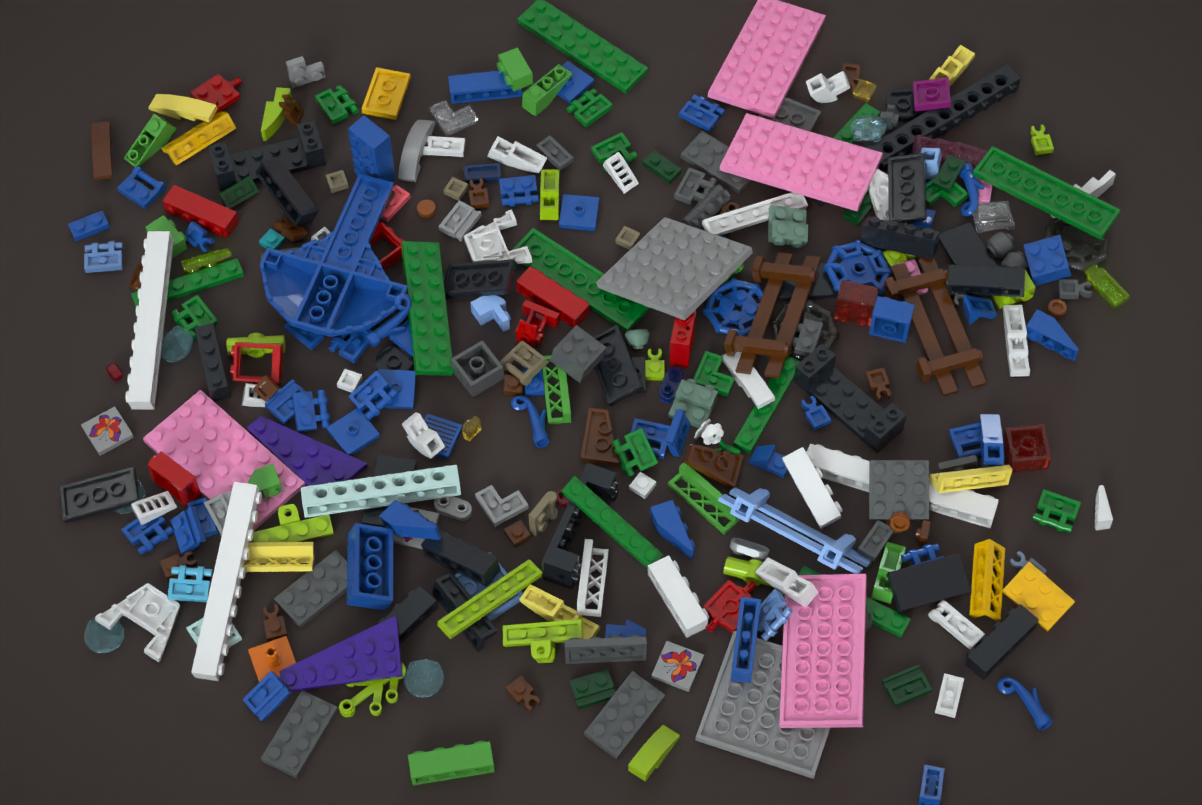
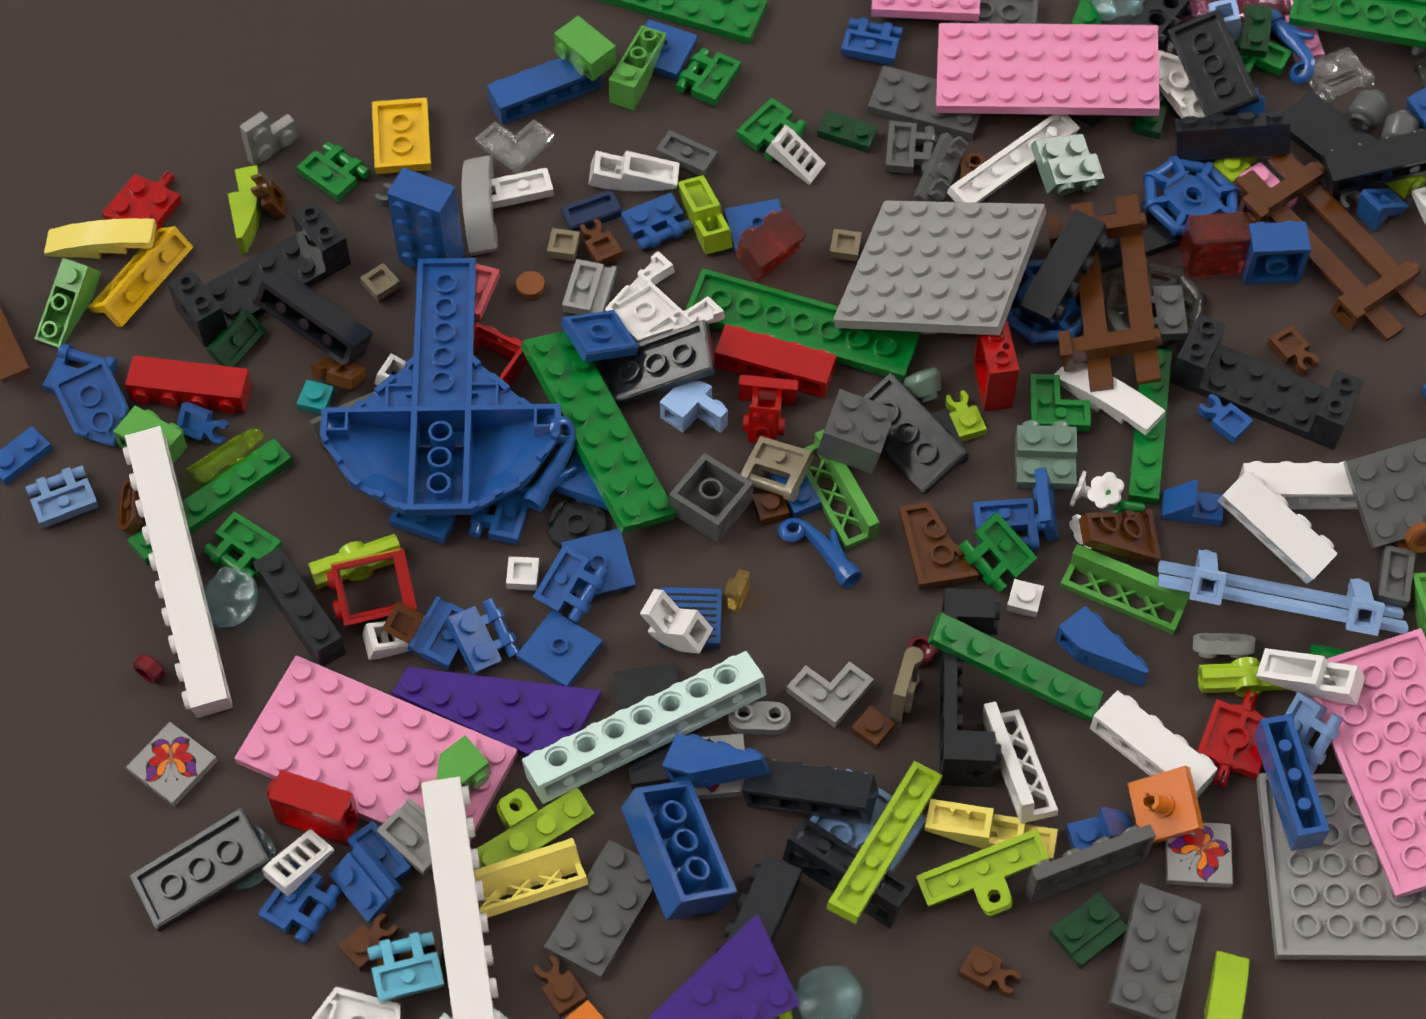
camera: 20 degrees left, 0 degrees up
clear blue plate [658,367,685,403] -> none
none -> blue tile [50,357,129,447]
none -> blue plate [561,310,638,362]
none -> clear red brick [735,207,807,282]
none -> black brick [1019,209,1109,330]
none -> orange tile [1128,766,1204,845]

